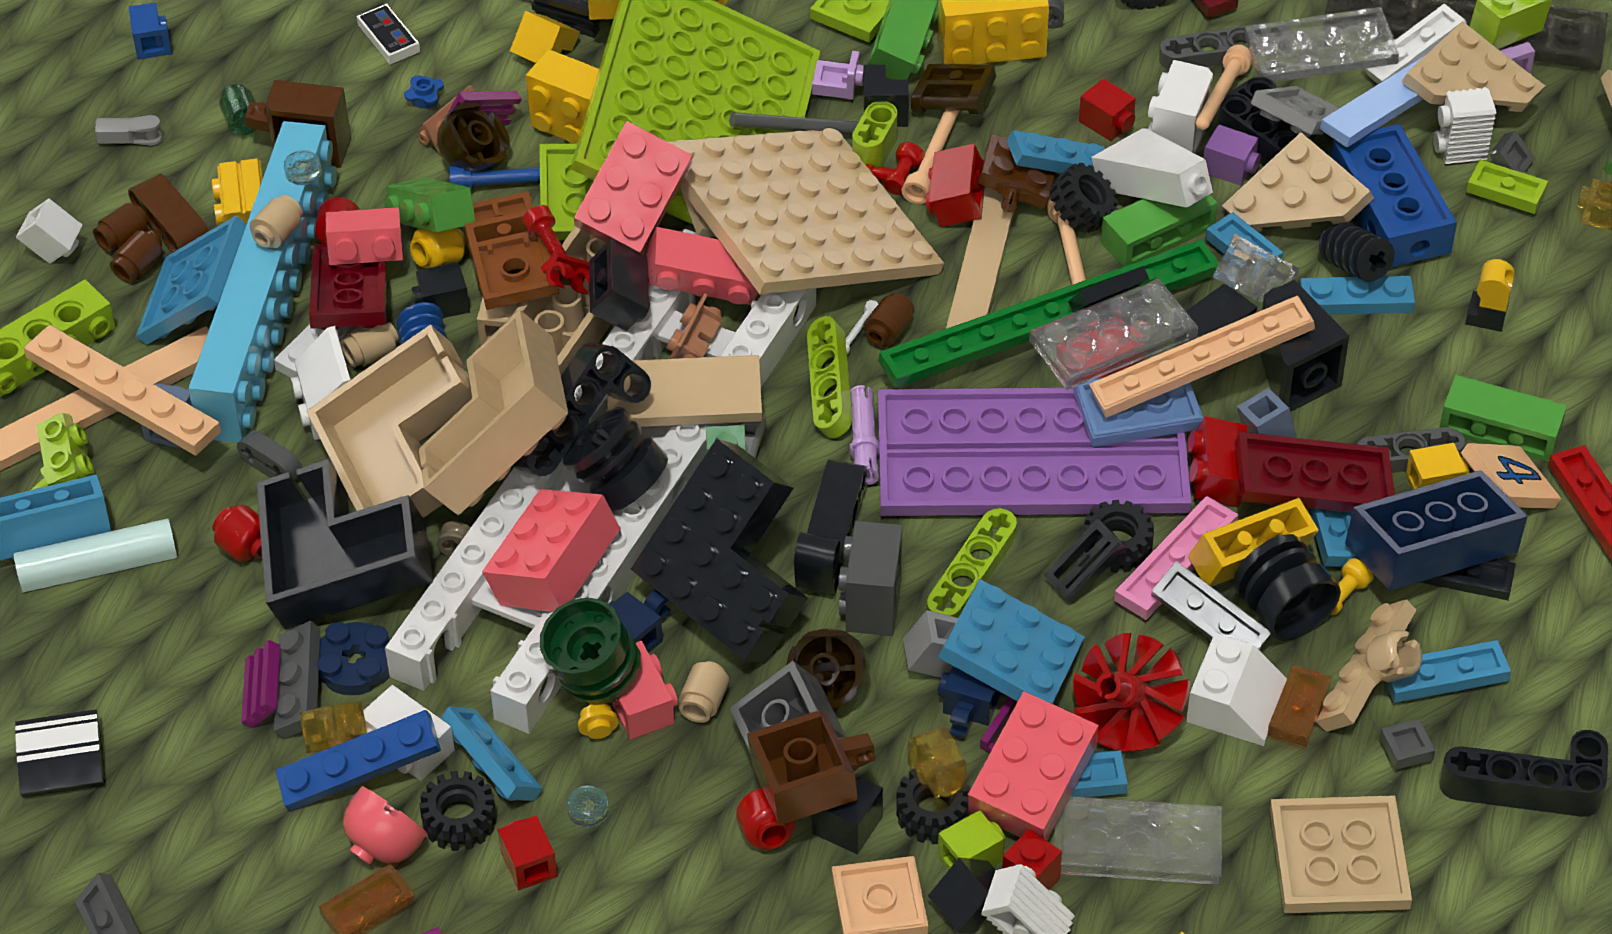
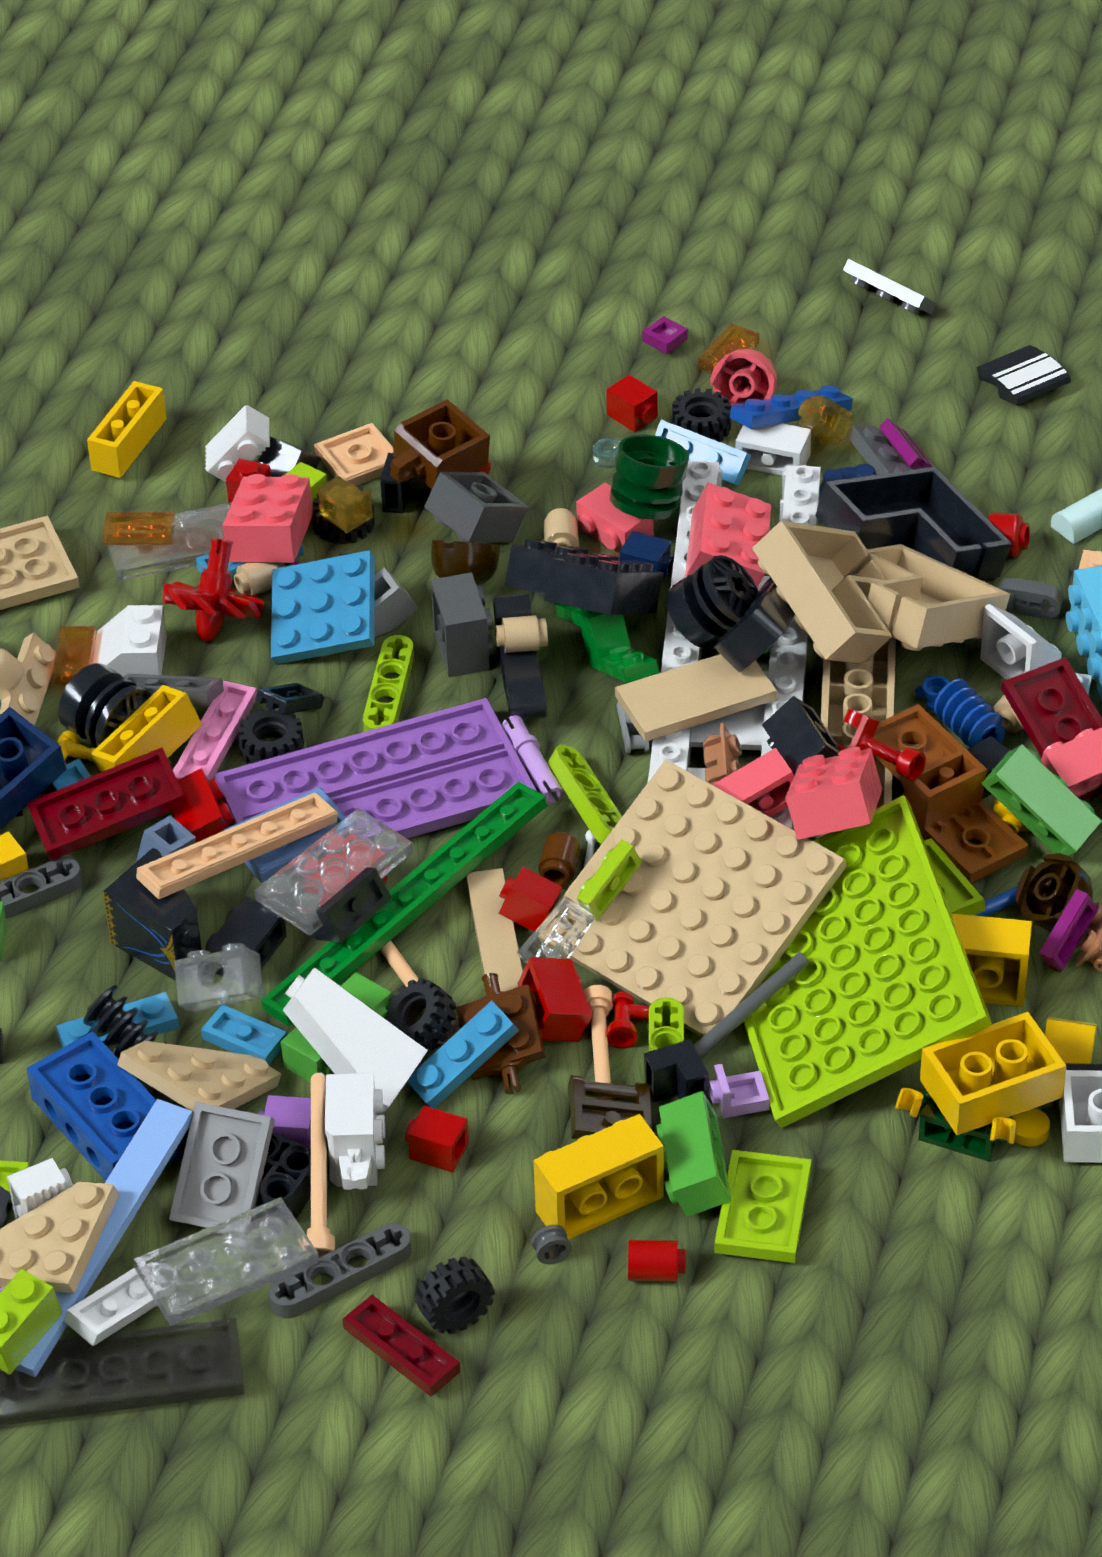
camera: 160 degrees right, 5 degrees down
none -> clear orange plate [103,512,175,545]
none -> tan brick [496,615,548,653]
none -> red brick [498,867,563,932]
none -> clear slope [517,896,595,965]
none -> lime plate [577,839,642,921]

